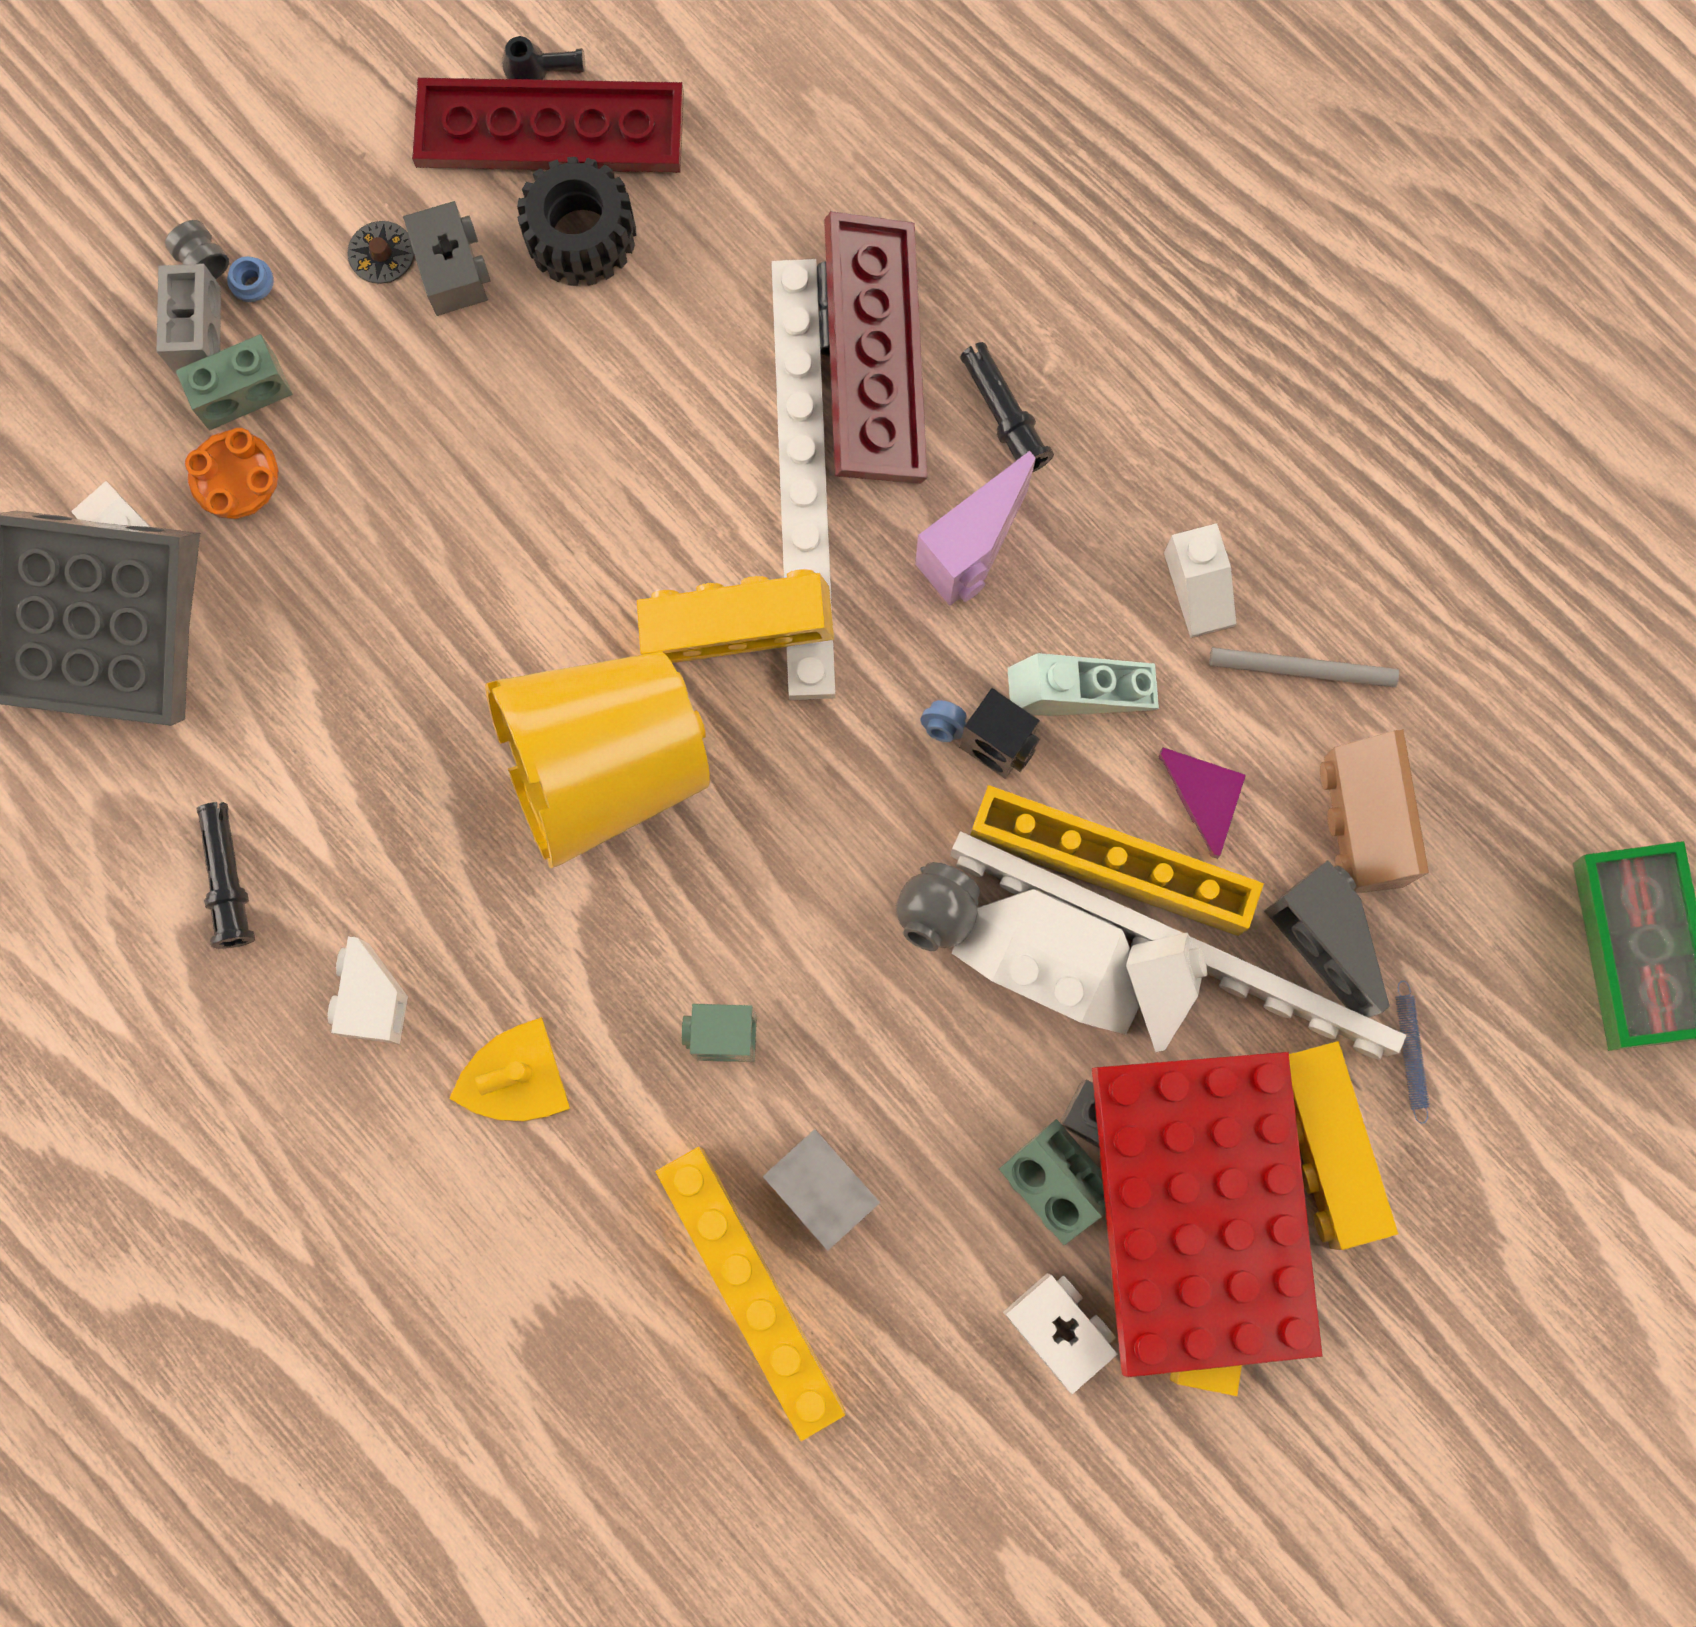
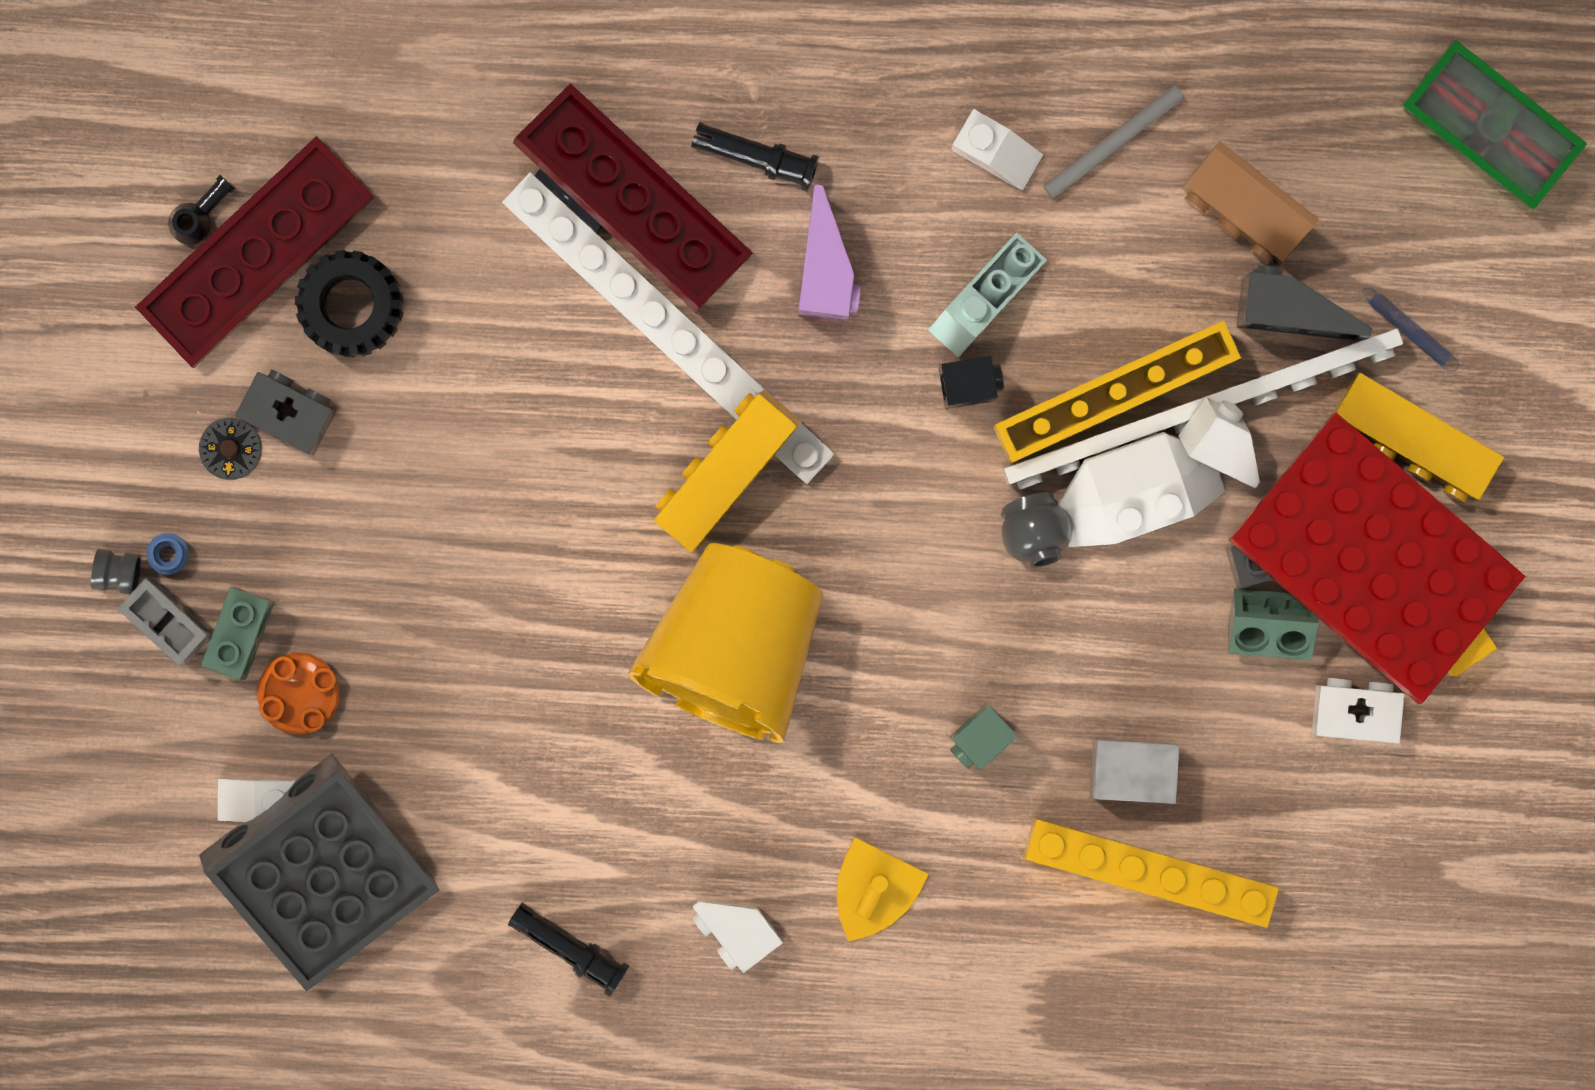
camera: 50 degrees left, 10 degrees up
medium blue plate [920,700,966,742] -> none
magenta tile [1158,747,1246,859] -> none

